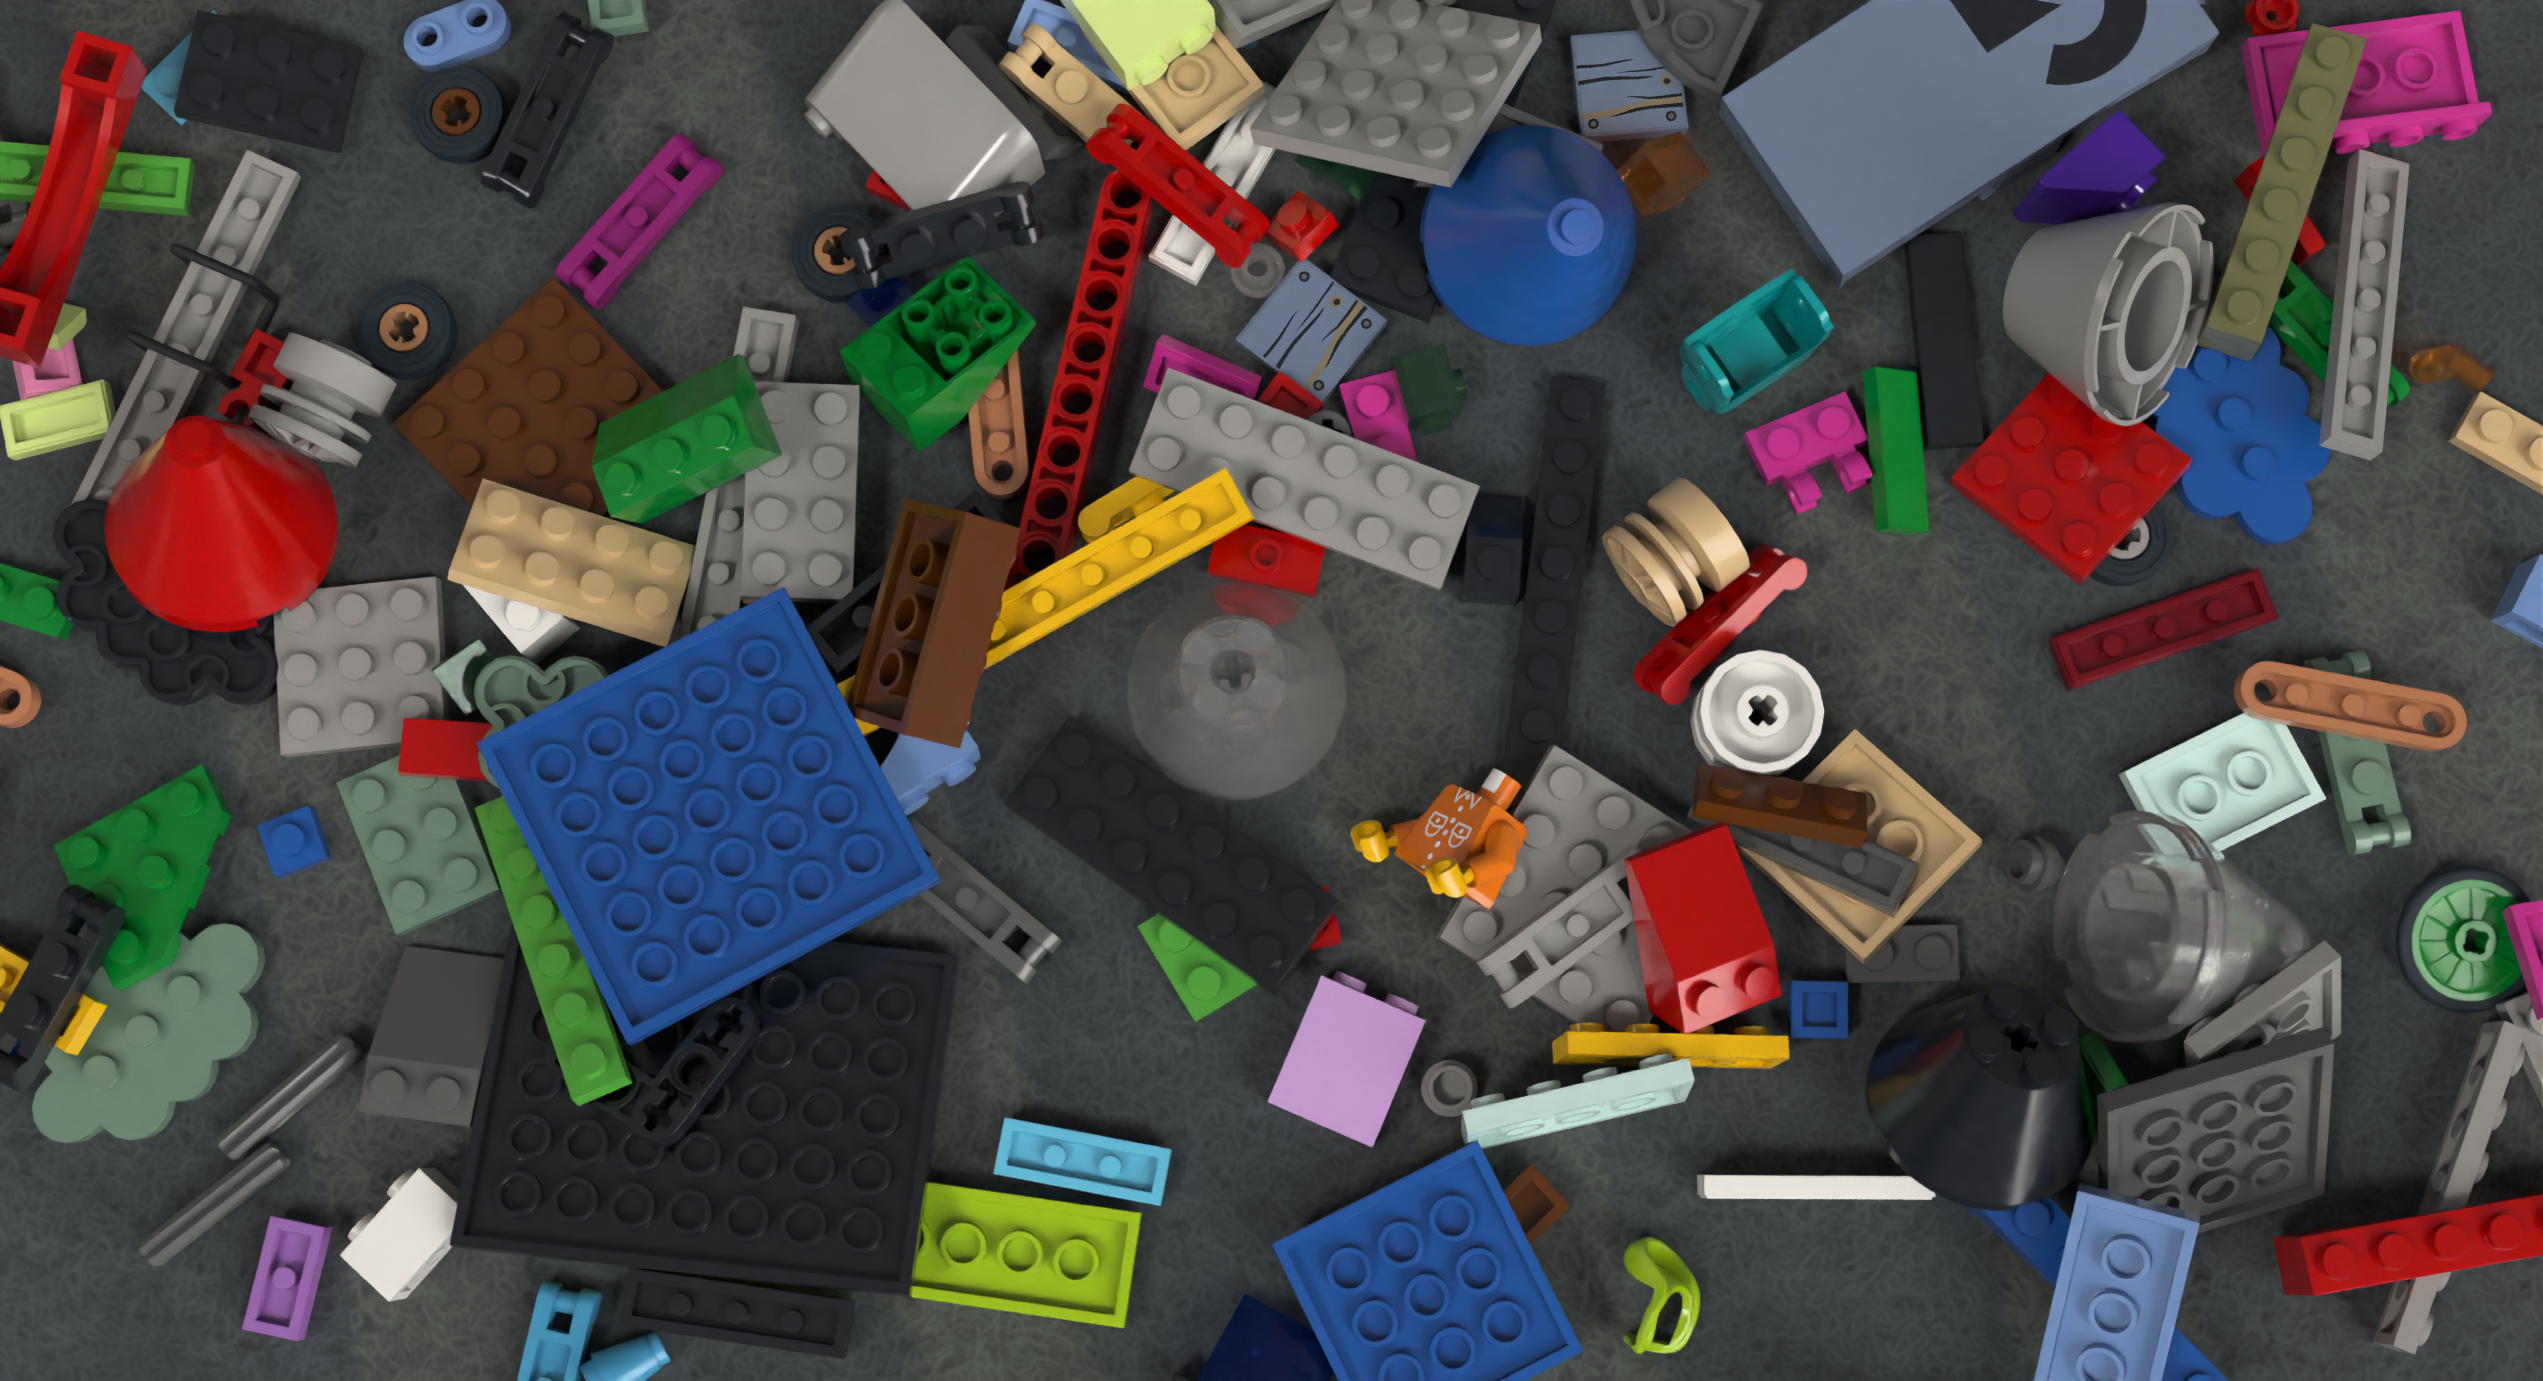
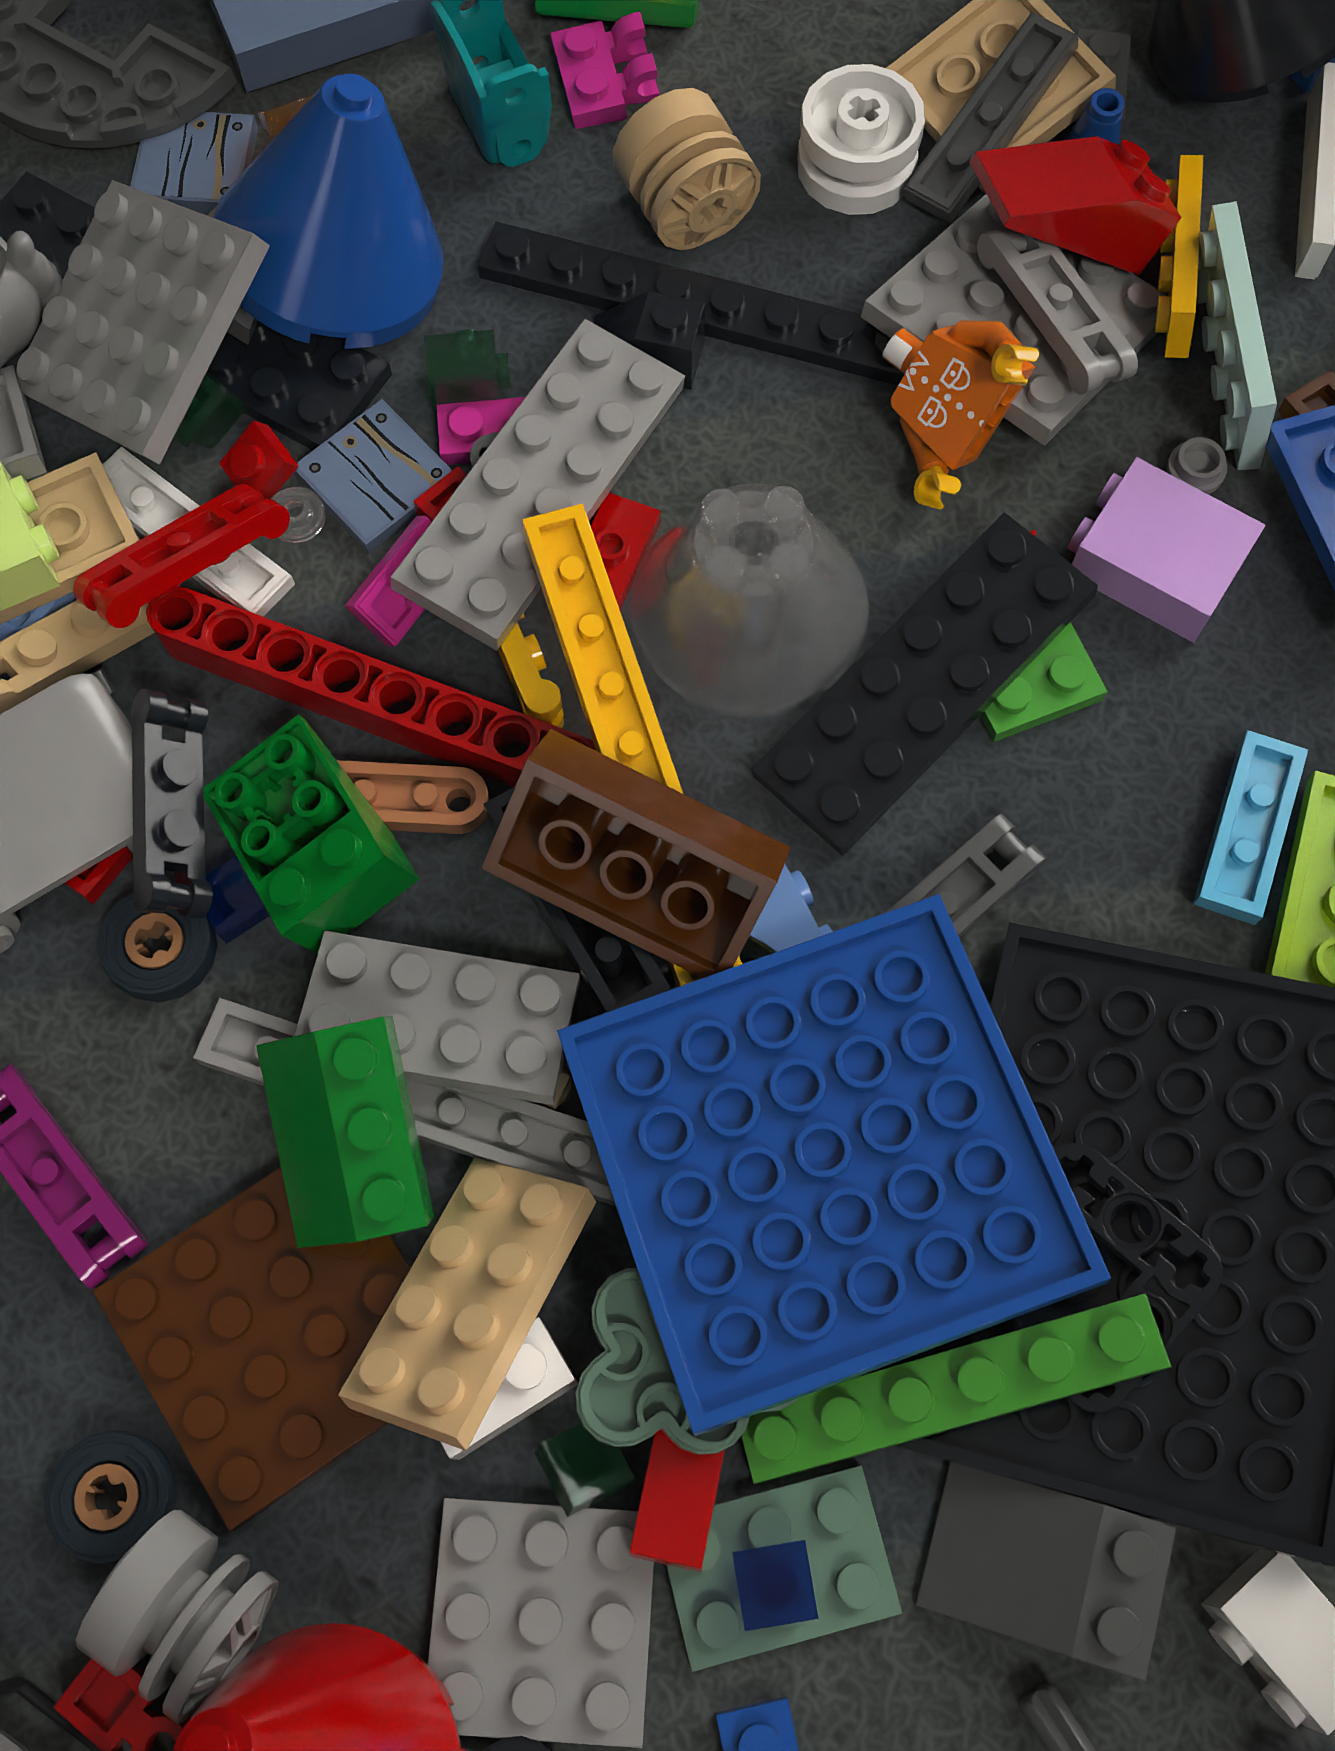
camera: 85 degrees left, 10 degrees down
red plate [1633,544,1807,705] -> none
reddish brown plate [1693,763,1868,848] -> none
blue plate [1788,980,1848,1040] -> none
none -> clear blue plate [732,1539,819,1631]
none -> blue cone [1065,88,1125,145]

